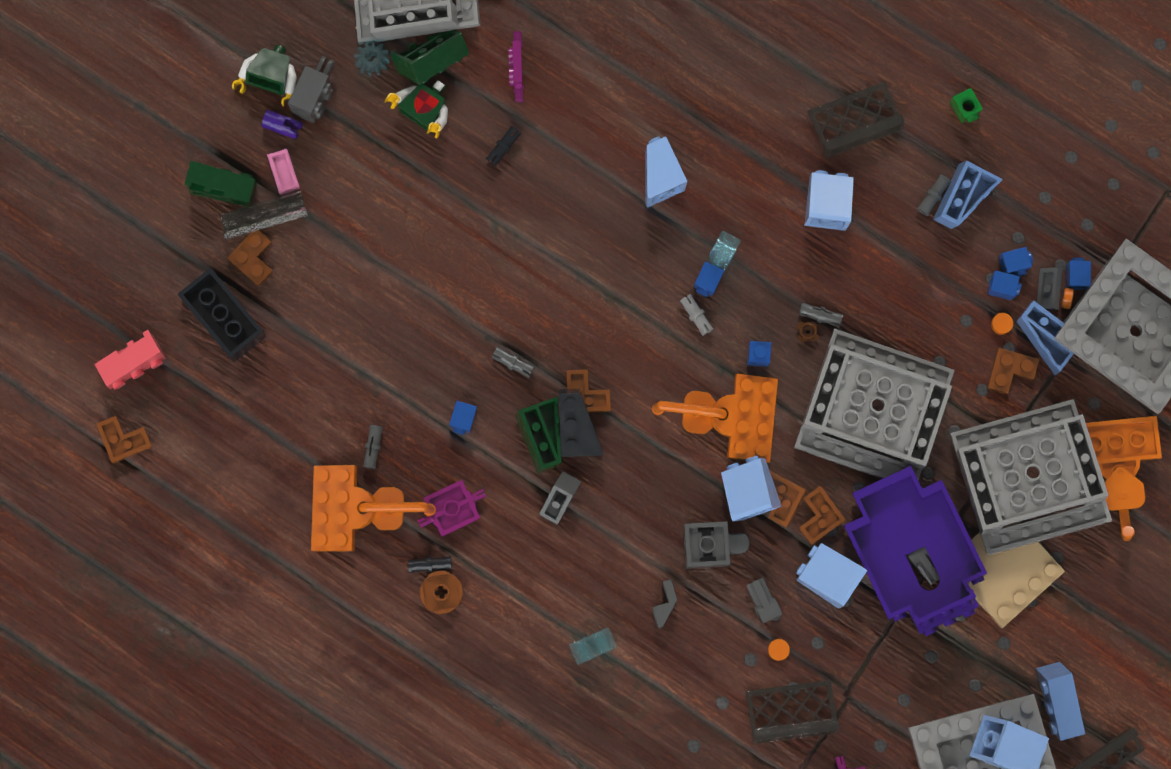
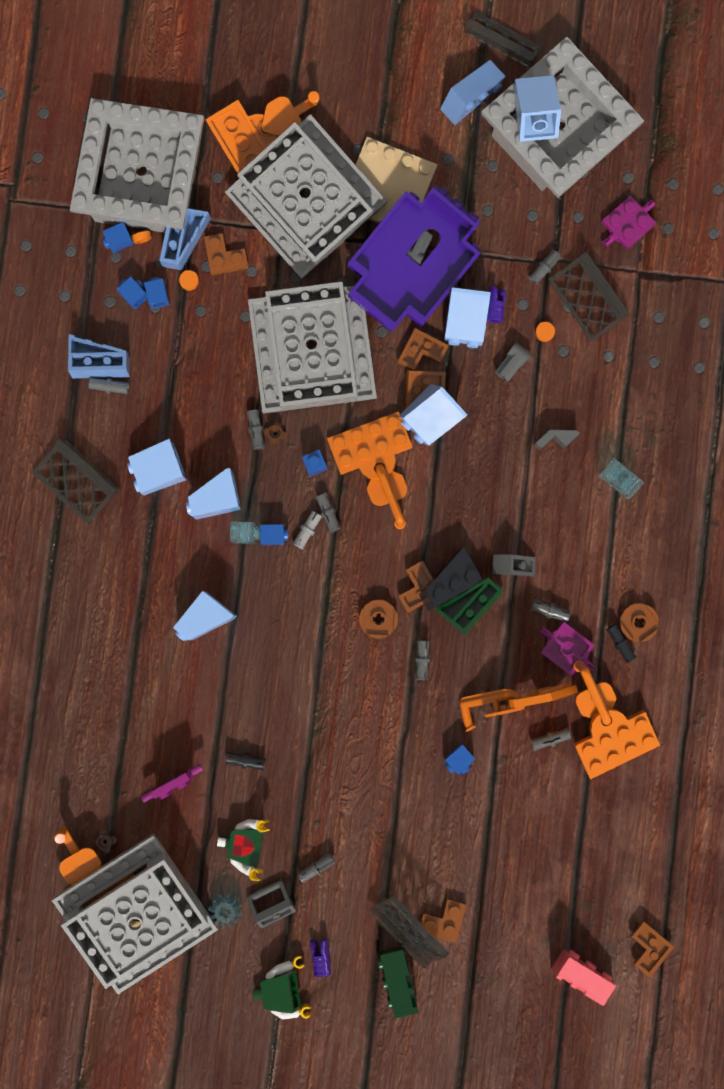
camera: 110 degrees left, 5 degrees up
black brick [177,267,267,363] -> none
bright pink tile [267,149,300,195] -> none
dark grey brick [288,56,335,124] -> none
dark green wedge [390,30,469,85] -> none
blue brick [449,401,477,435] -> none
dark grey brick [683,521,750,569] -> none
green brick [950,88,983,124] -> none
dark grey plate [1037,267,1062,311] -> none
none -> light blue slope [186,468,241,520]
none -> dark grey tile [246,879,296,928]
none -> dark grey axle [297,854,335,883]
none -> dark grey pin [316,493,341,533]
none -> dark orange plate [359,600,398,639]
none -> blue brick [444,743,475,775]
none -> orange plate [460,683,578,732]
none -> dark purple hinge [487,286,506,323]
none -> dark grey axle [528,250,561,285]
none -> dark grey pin [530,599,571,623]

